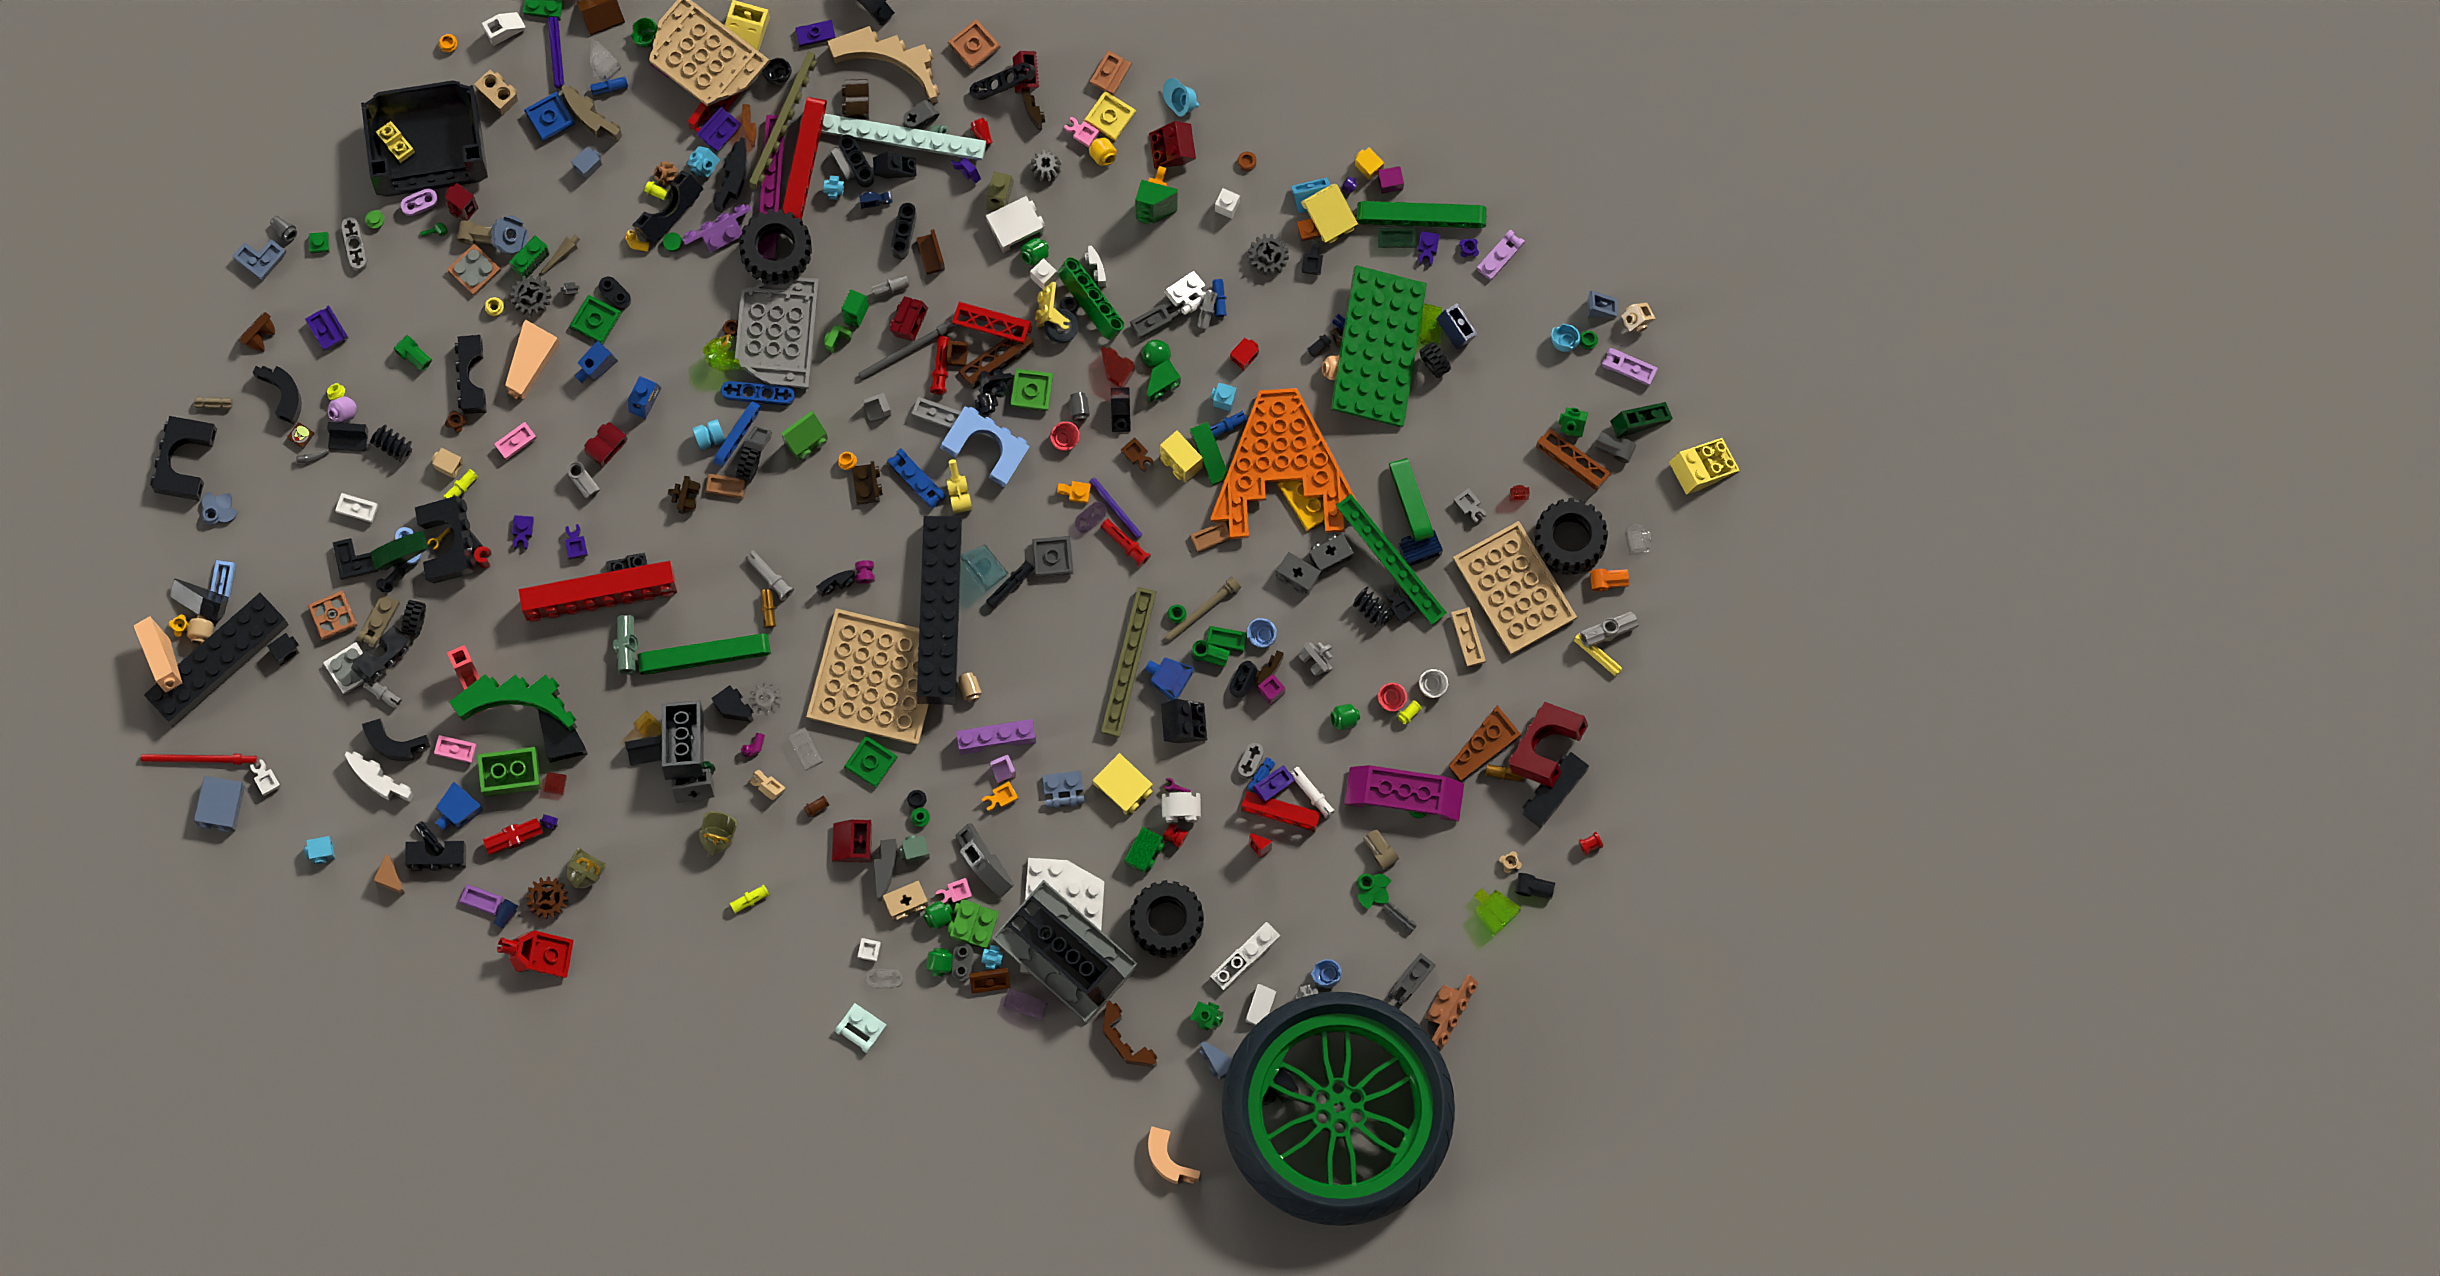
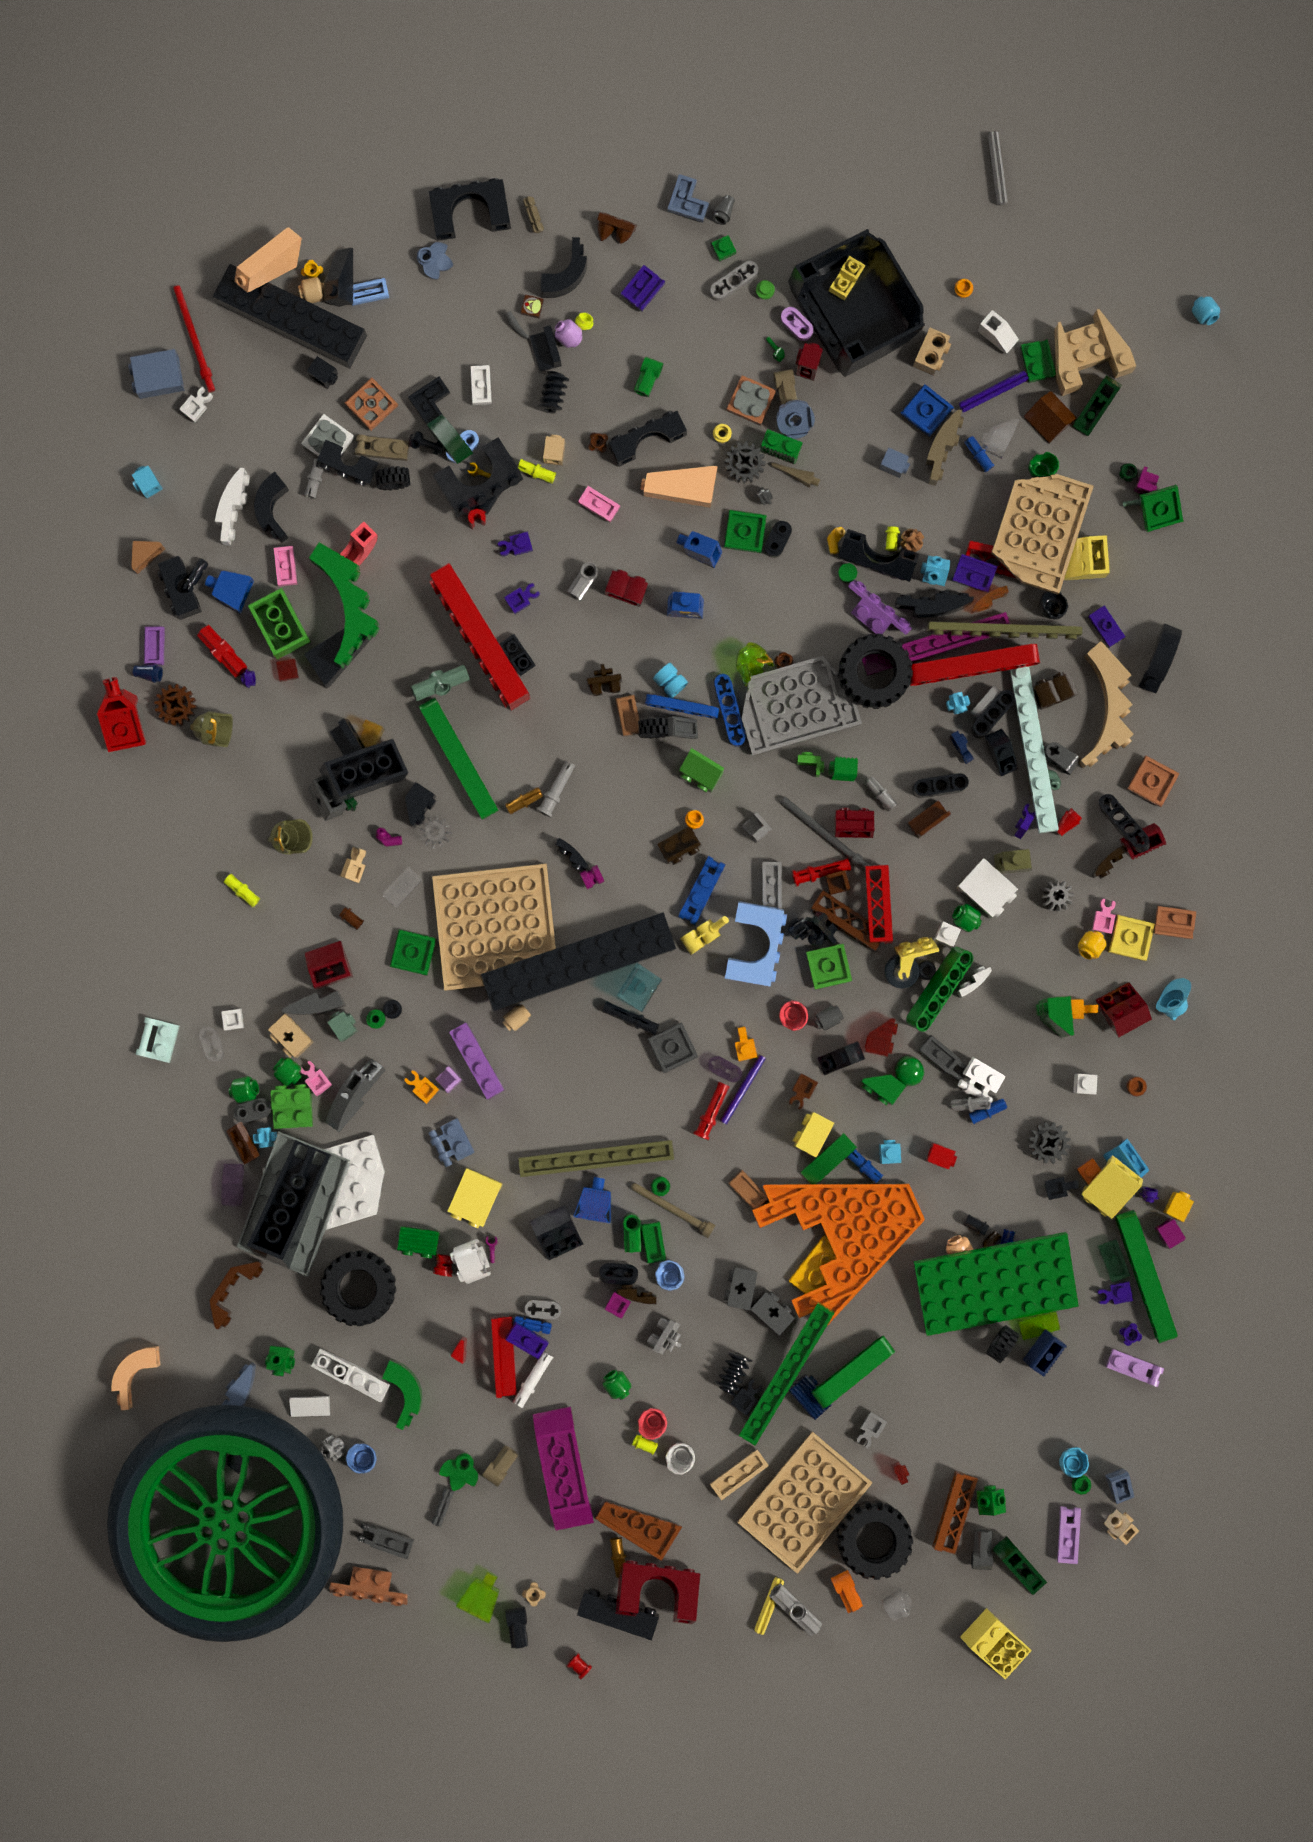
camera: 70 degrees right, 10 degrees up
none -> green arch [382,1359,422,1430]

